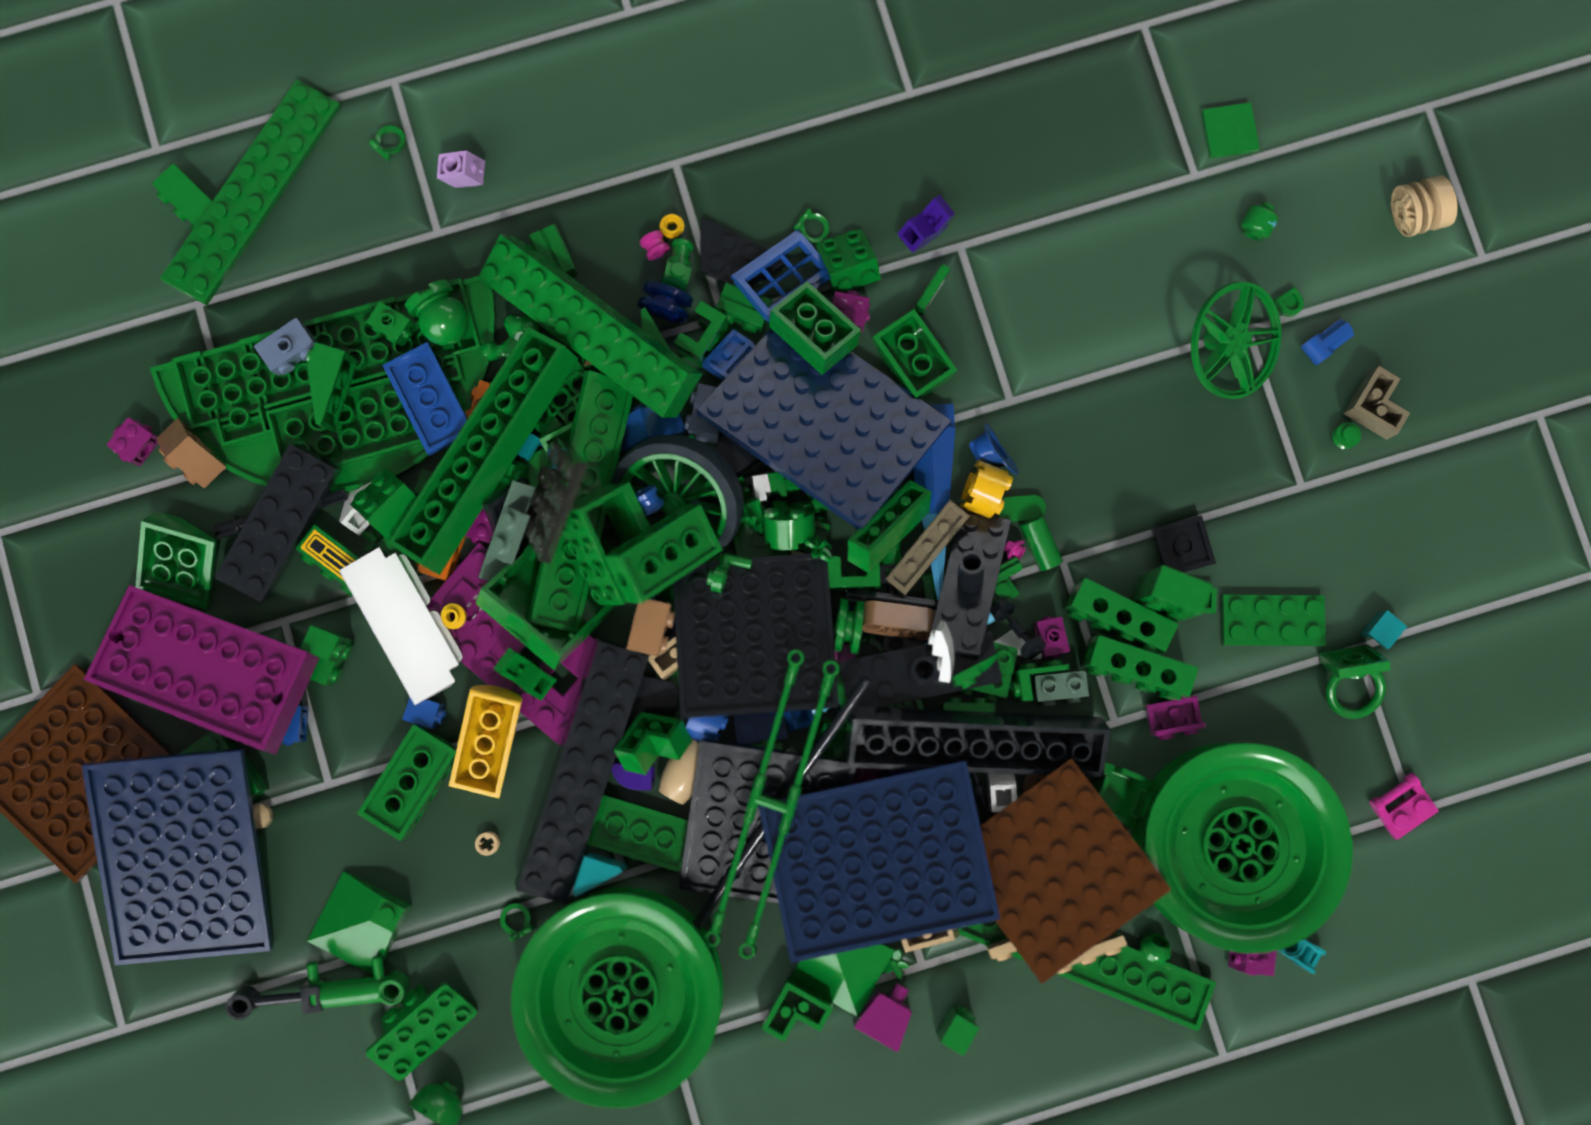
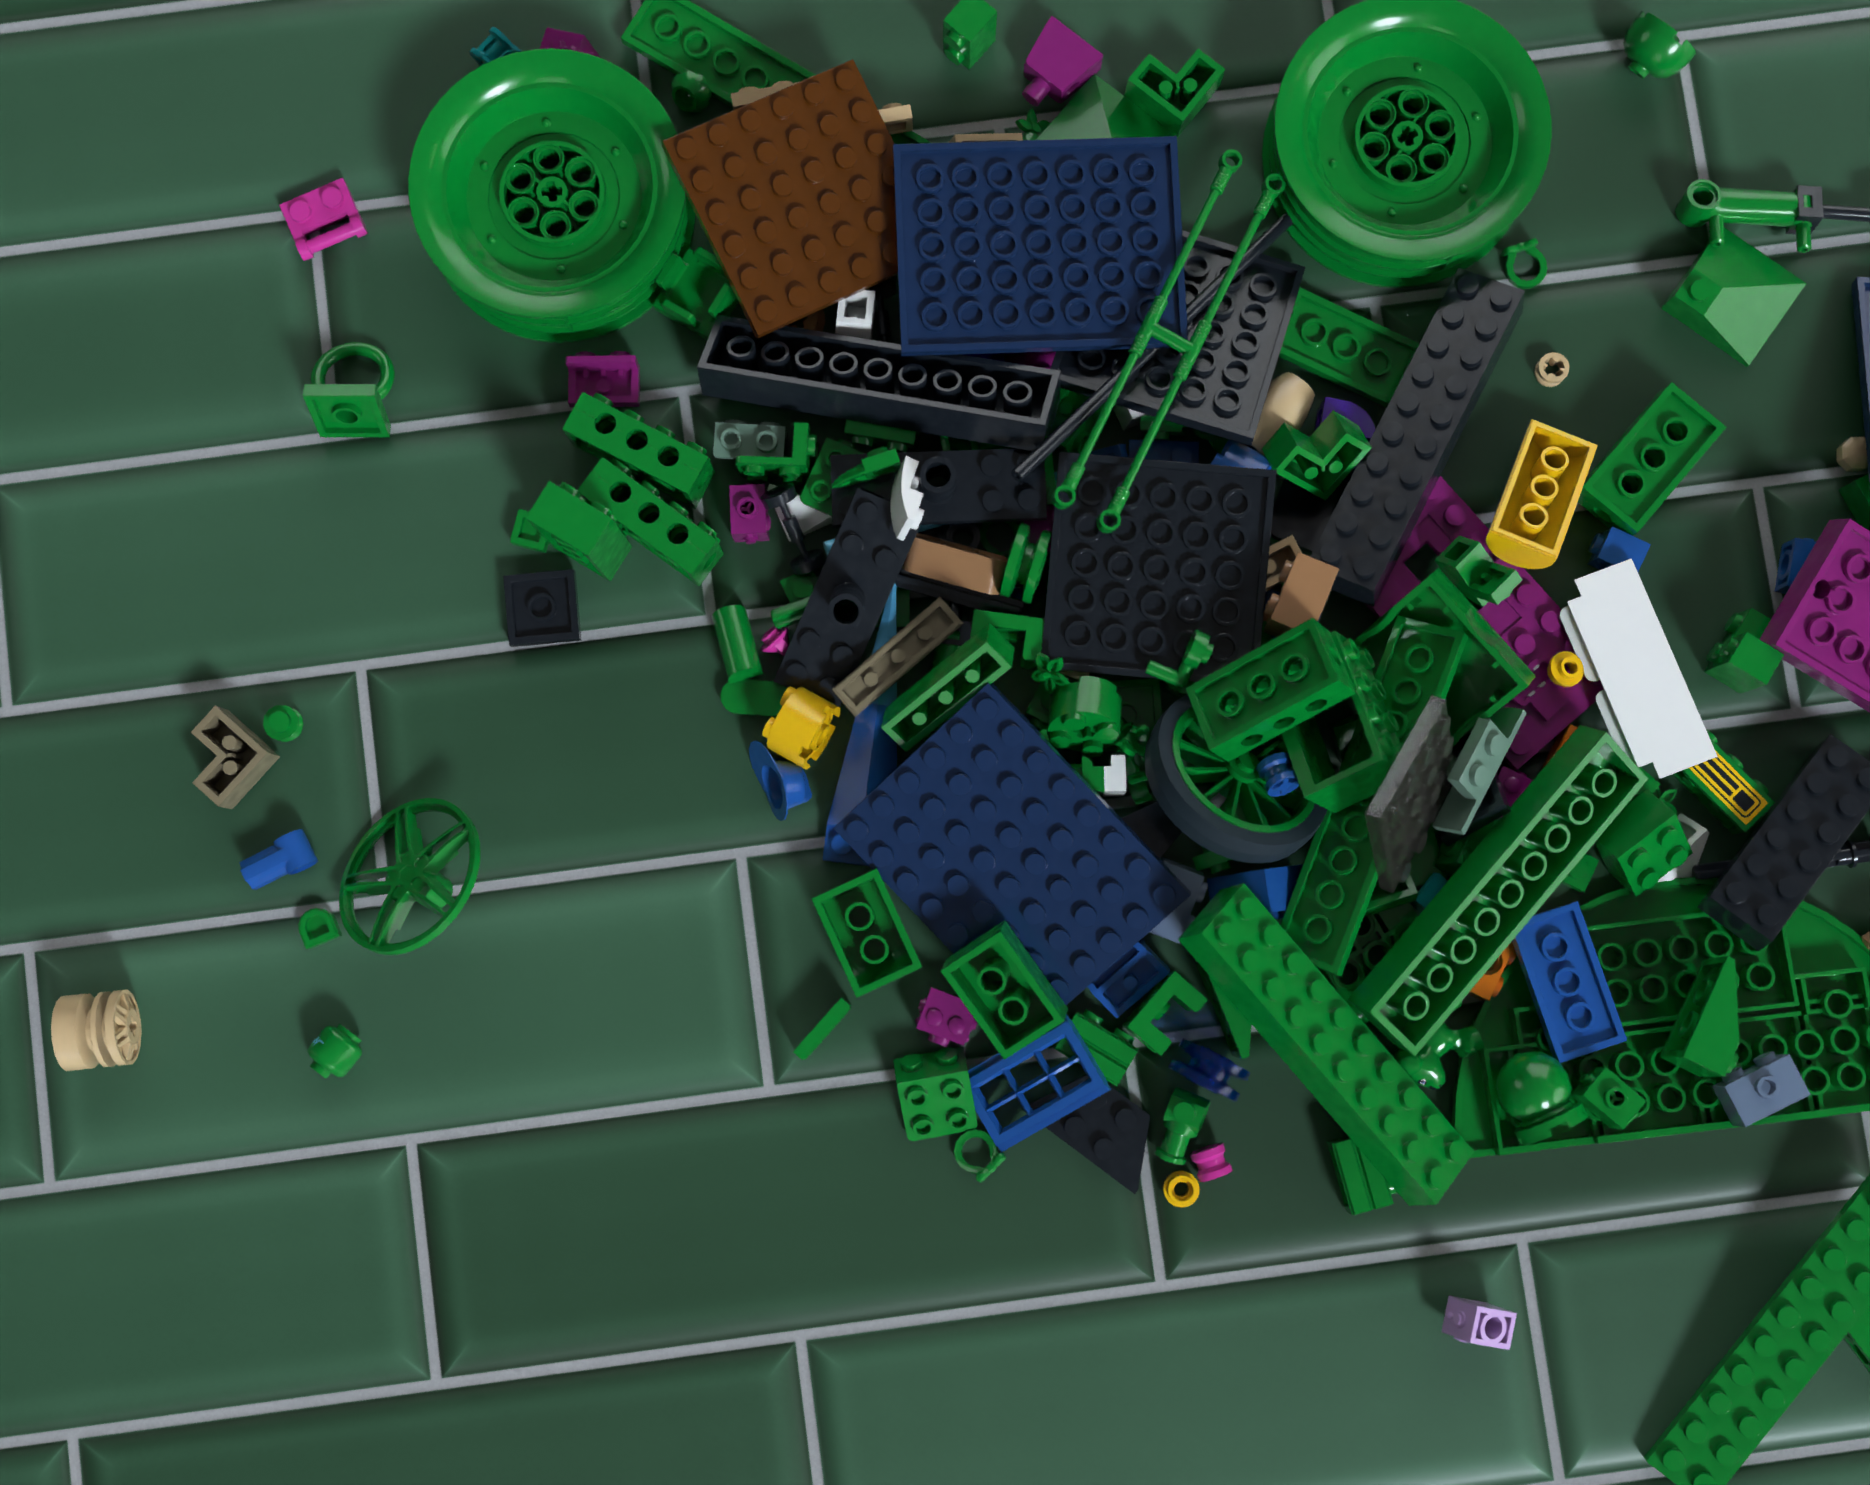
camera: 170 degrees left, 0 degrees up
green bracket [366,982,477,1081] -> none
green piece [369,125,406,161] -> none
teal slope [573,852,628,897] -> none
dark purple brick [897,195,955,253] -> none
green tile [1201,102,1260,159] -> none
green plate [1221,595,1326,646] -> none
teal panel [1360,610,1408,649] -> none

